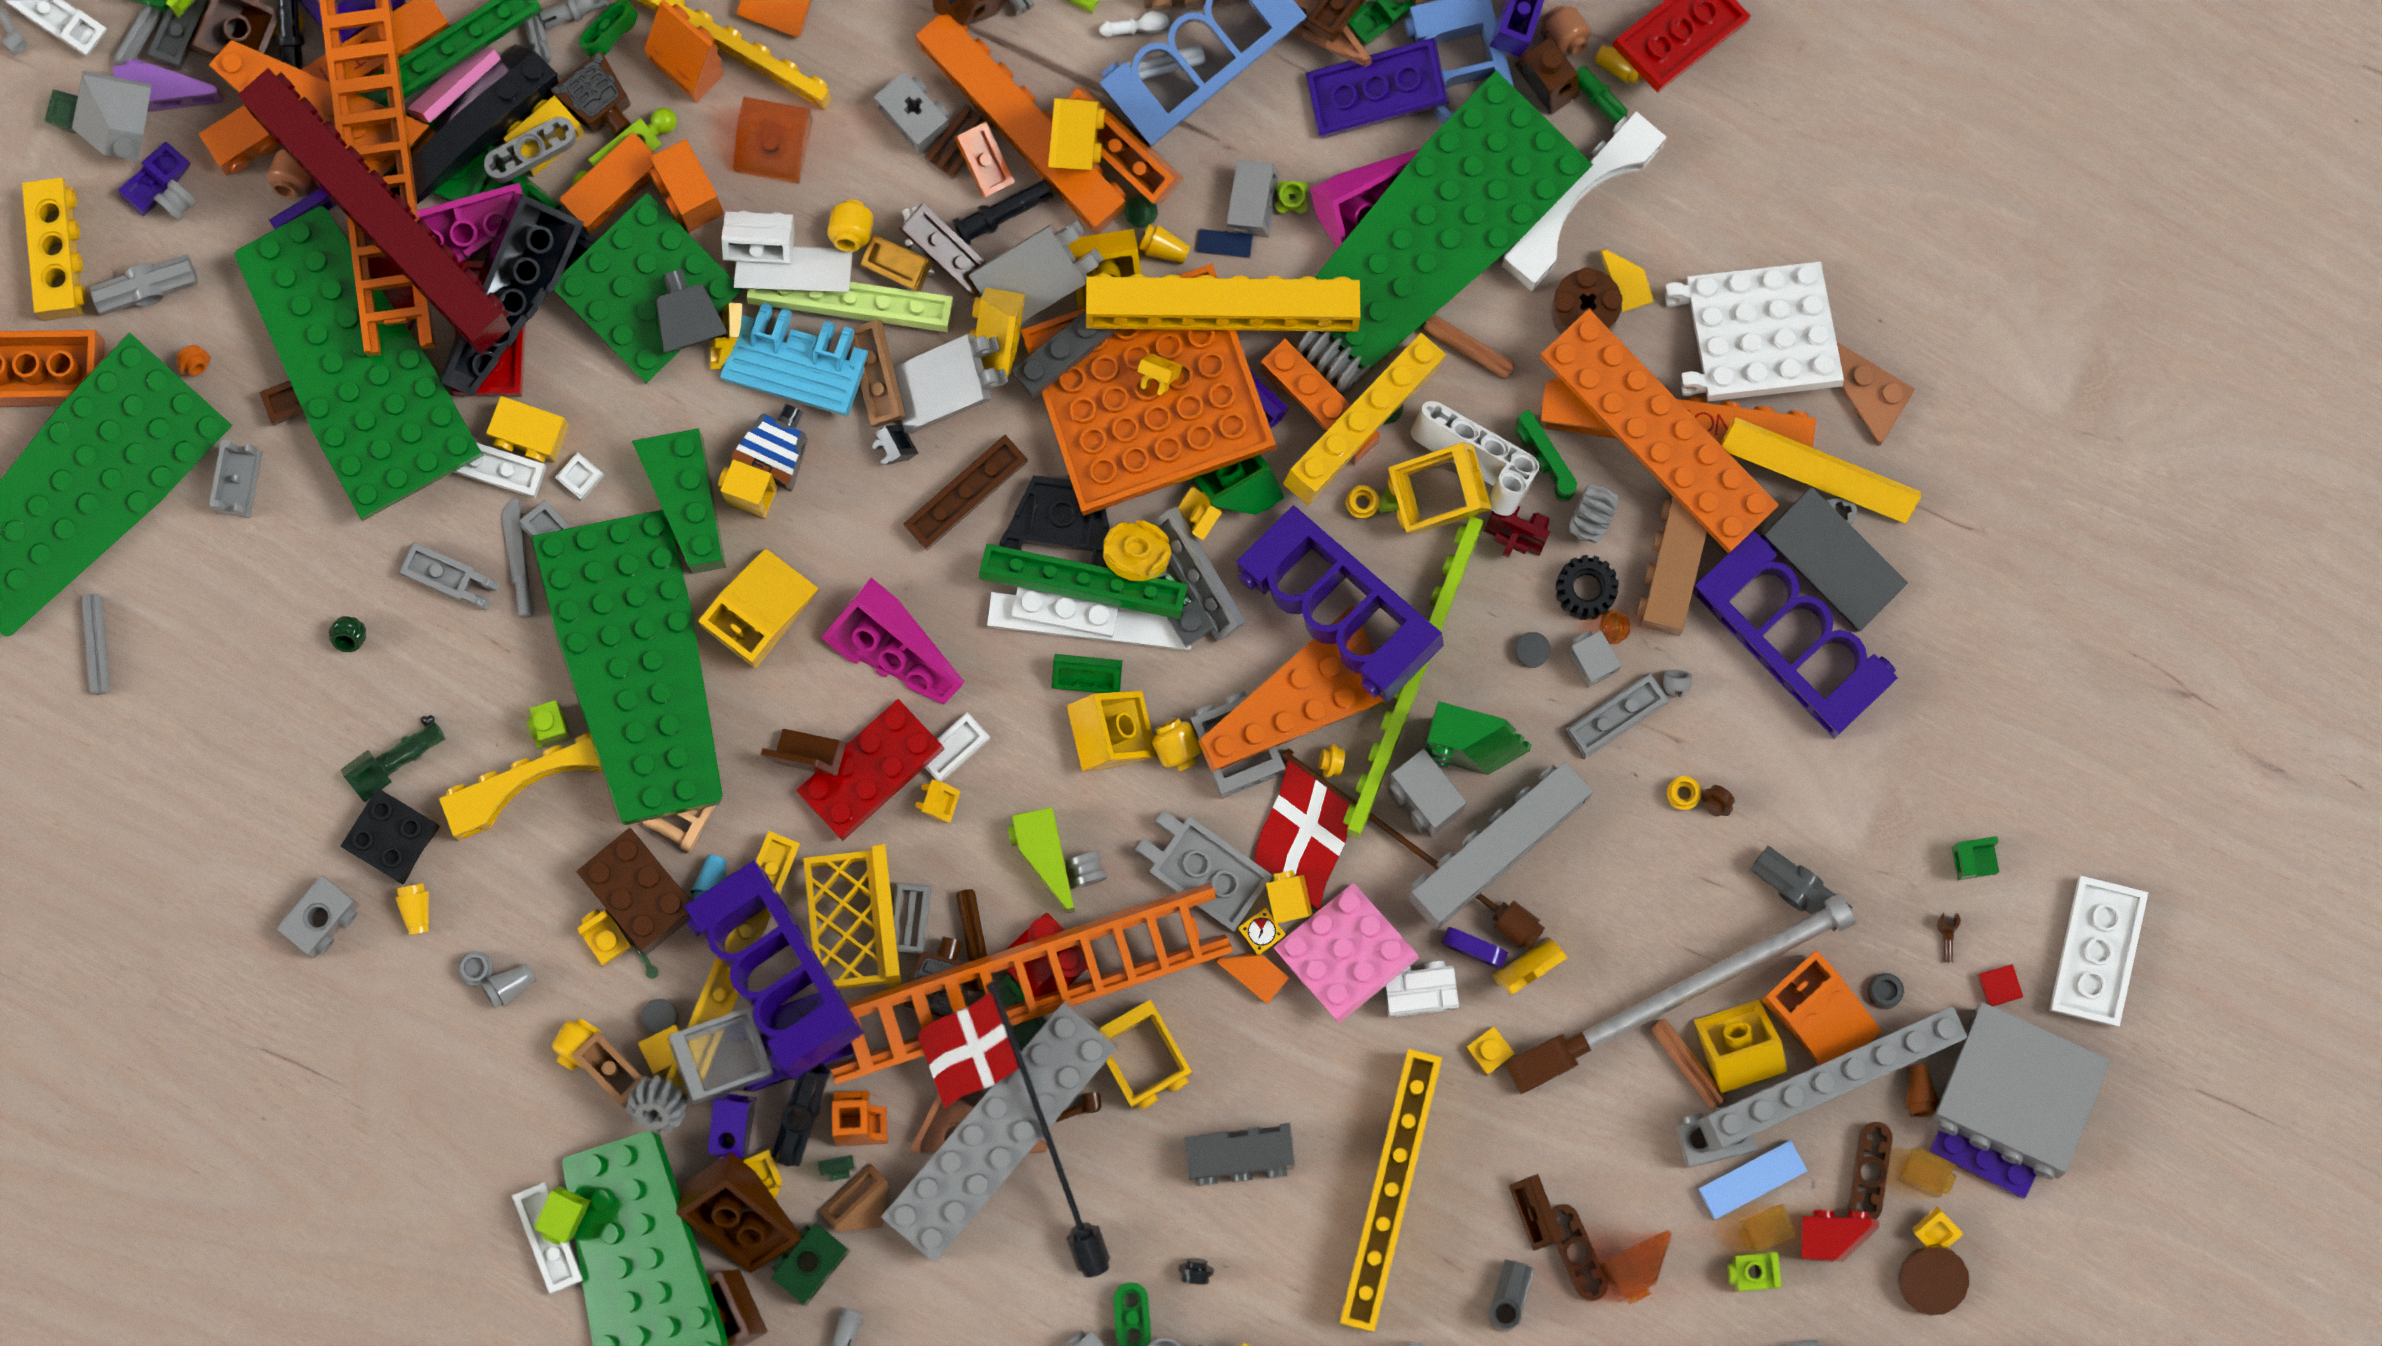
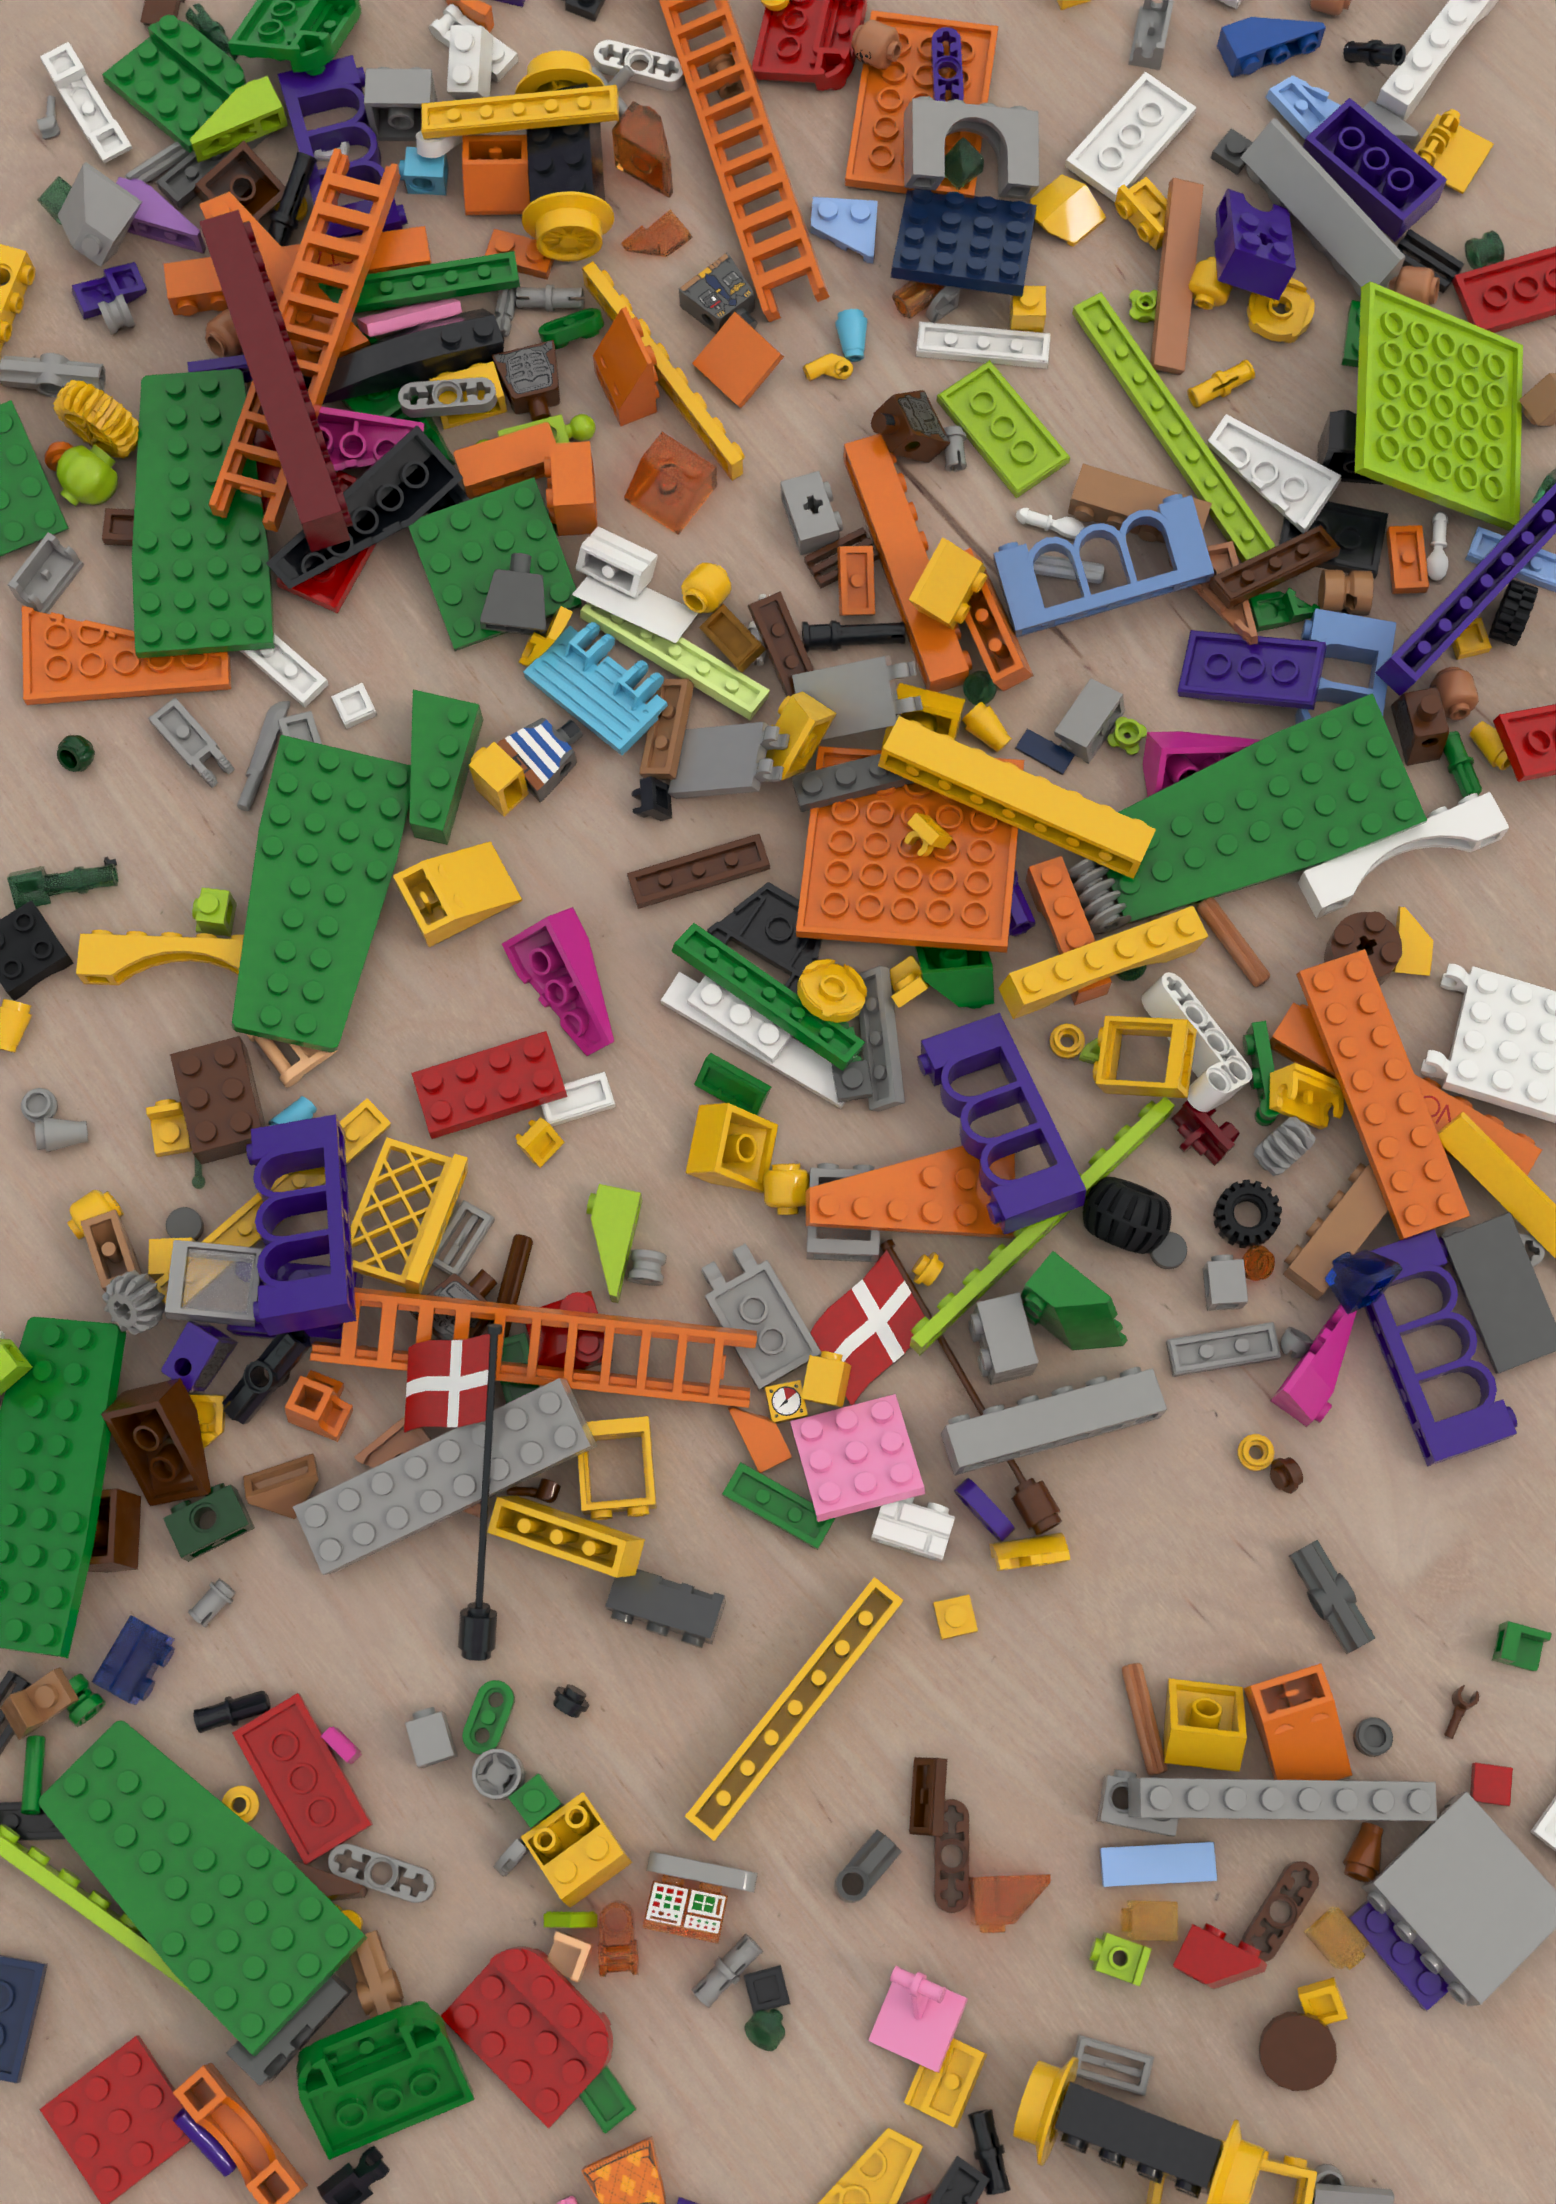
camera: 25 degrees right, 5 degrees down
yellow brick [486,396,569,464] -> none
reddish brown panel [760,729,846,776] -> none
clear green plate [818,1155,857,1182] -> none
flat silver piece [1504,893,1856,1095] -> none
none -> orange wing [22,606,231,705]
none -> yellow gear [53,380,139,458]
none -> lime plant [56,444,118,507]
none -> yellow brick [487,1496,645,1578]
none -> green plate [722,1462,836,1550]
none -> black wheel [1082,1177,1172,1254]
none -> yellow hinge [1269,1062,1344,1130]
none -> dark pink wedge [1271,1280,1364,1427]
none -> clear blue slope [1324,1249,1403,1314]

